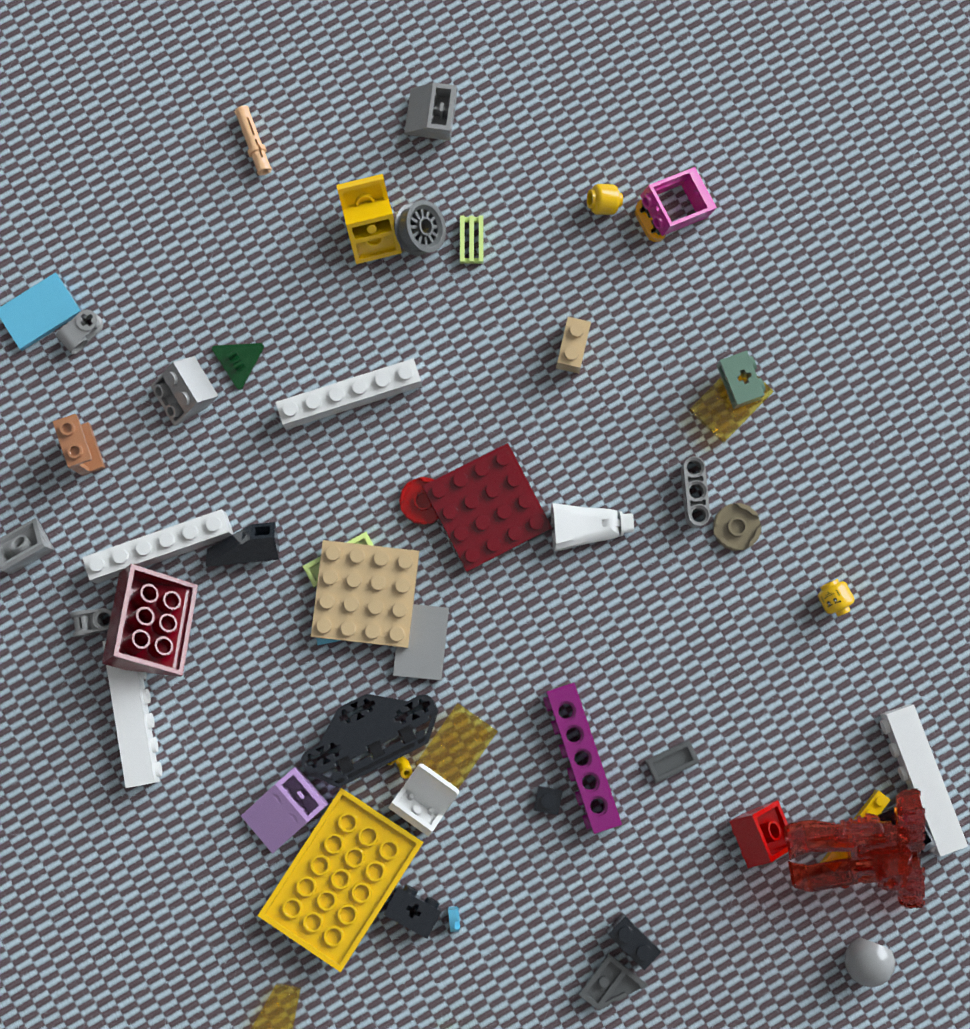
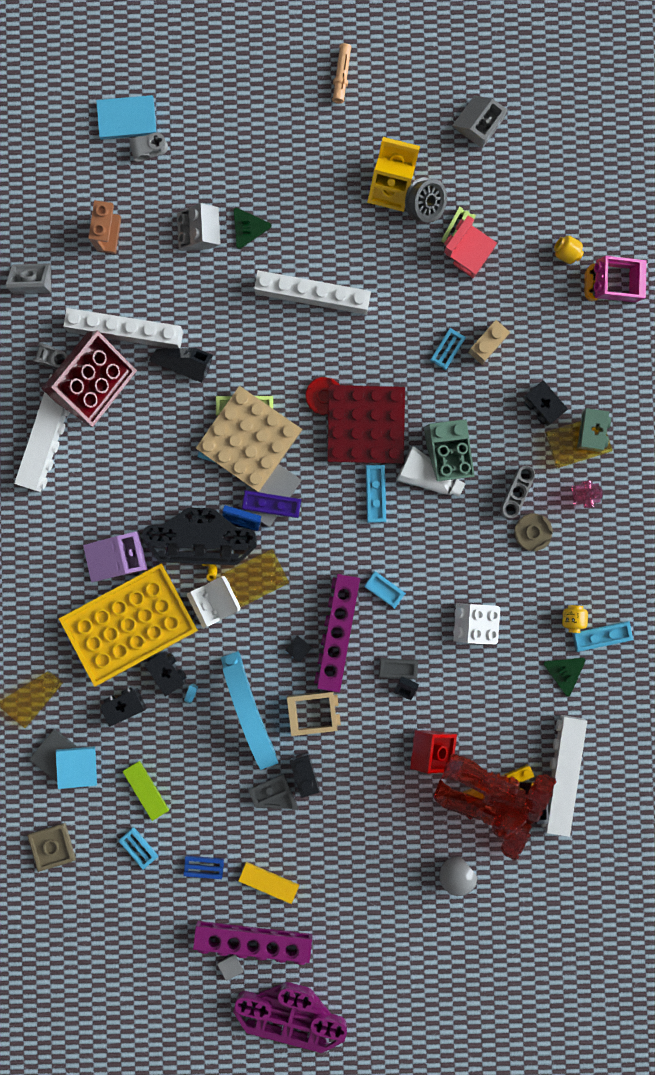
camera: 30 degrees right, 5 degrees up
none -> black brick [99,687,147,727]
none -> medium azure arch [221,651,278,770]
none -> blue tile [222,505,262,531]
none -> dark purple tile [242,490,302,518]
none -> tan window [287,691,341,736]
none -> medium azure tile [364,571,406,609]
none -> medium azure tile [366,465,386,523]
none -> black plate [394,676,419,700]
none -> sand green slope [424,419,475,481]
none -> medium azure tile [430,328,466,371]
none -> coral piece [444,215,497,278]
none -> white bracket [453,603,500,644]
none -> black brick [523,380,568,426]
none -> dark green piece [543,657,586,697]
none -> clear pink brick [572,480,603,508]
none -> medium azure tile [572,621,634,652]

